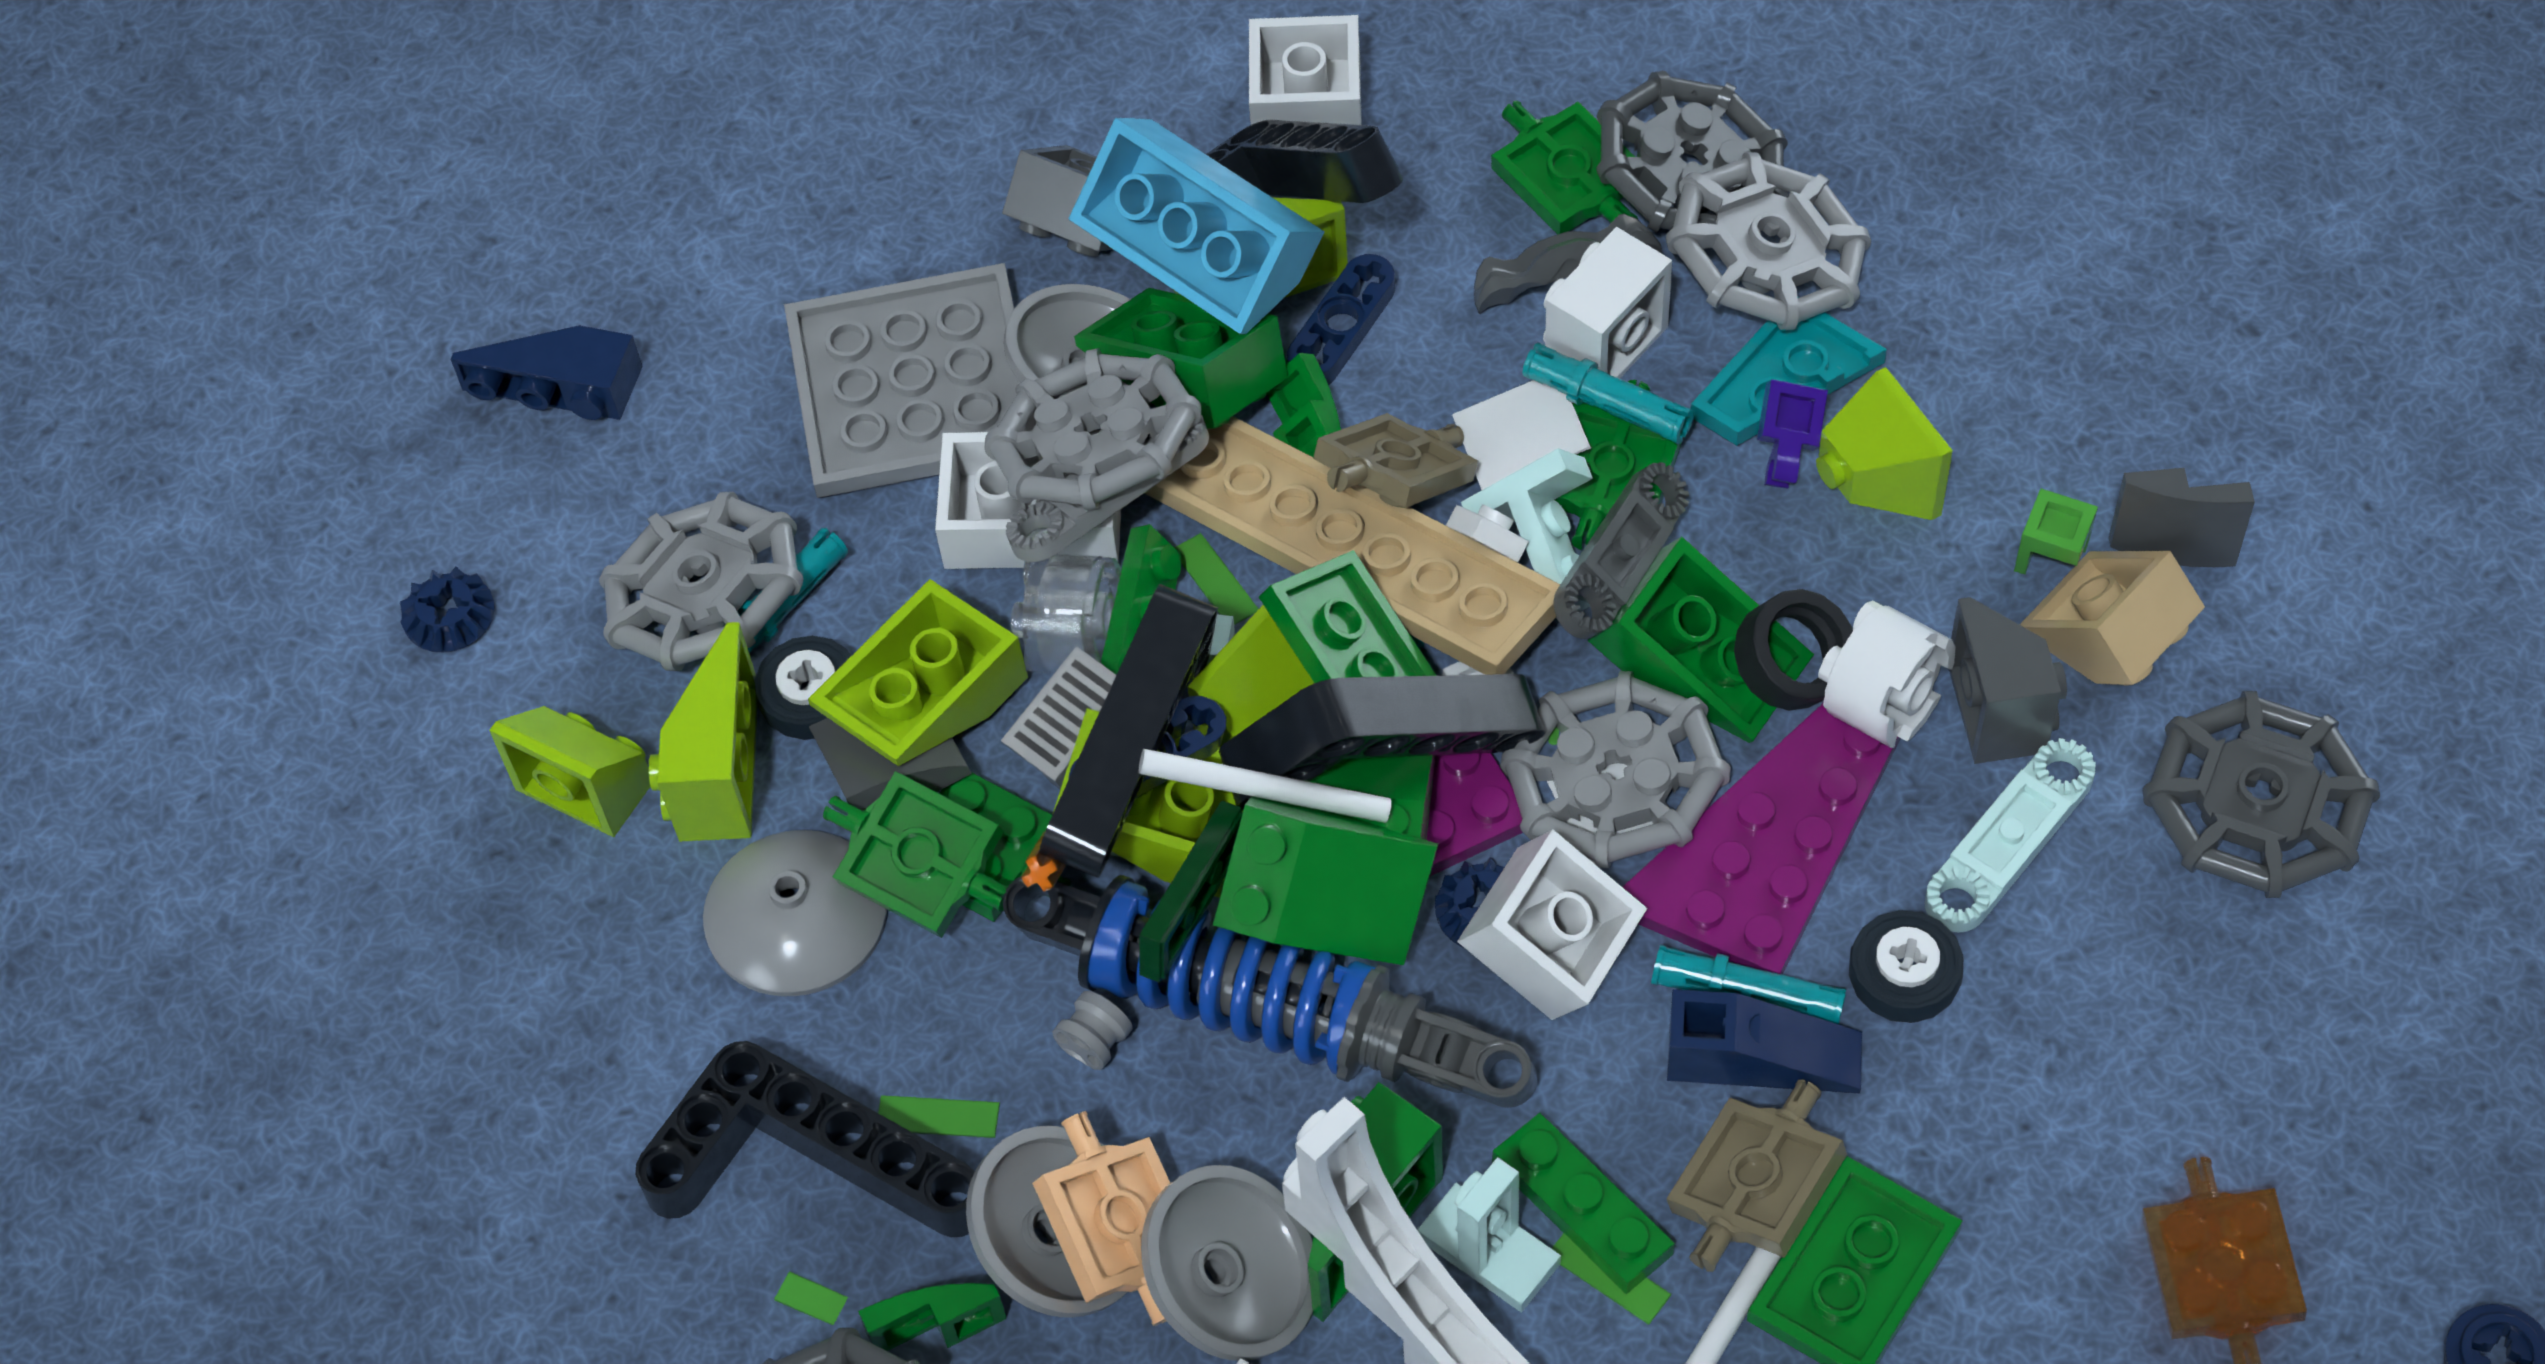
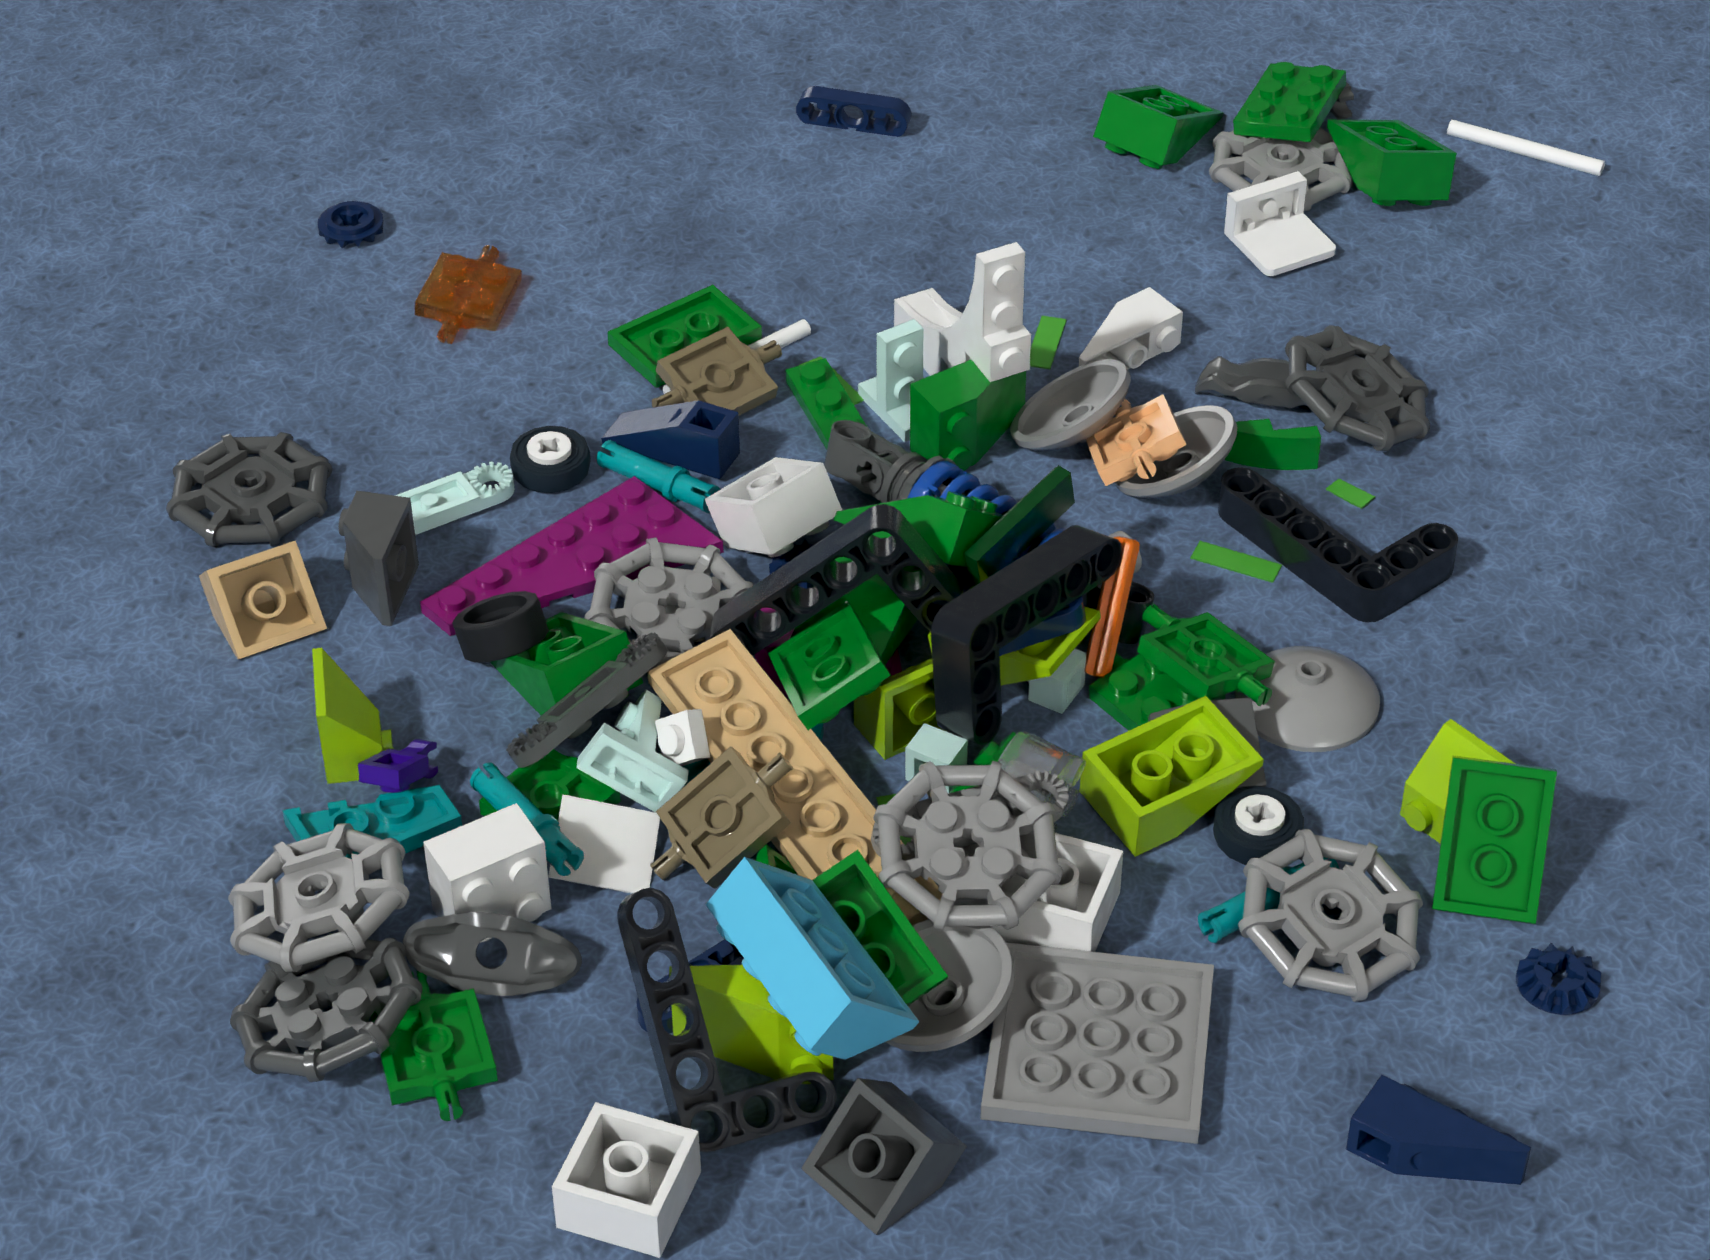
camera: 165 degrees left, 15 degrees down
lime slope [649,622,758,842] -> none
light grey panel [1001,646,1116,790] -> none
white bar [1138,749,1391,823] -> none
white brick [1818,601,1956,748] -> none
bright green panel [2014,488,2098,575] -> none
dark grey slope [2108,468,2255,567] -> none
none -> green plate [1432,755,1557,924]

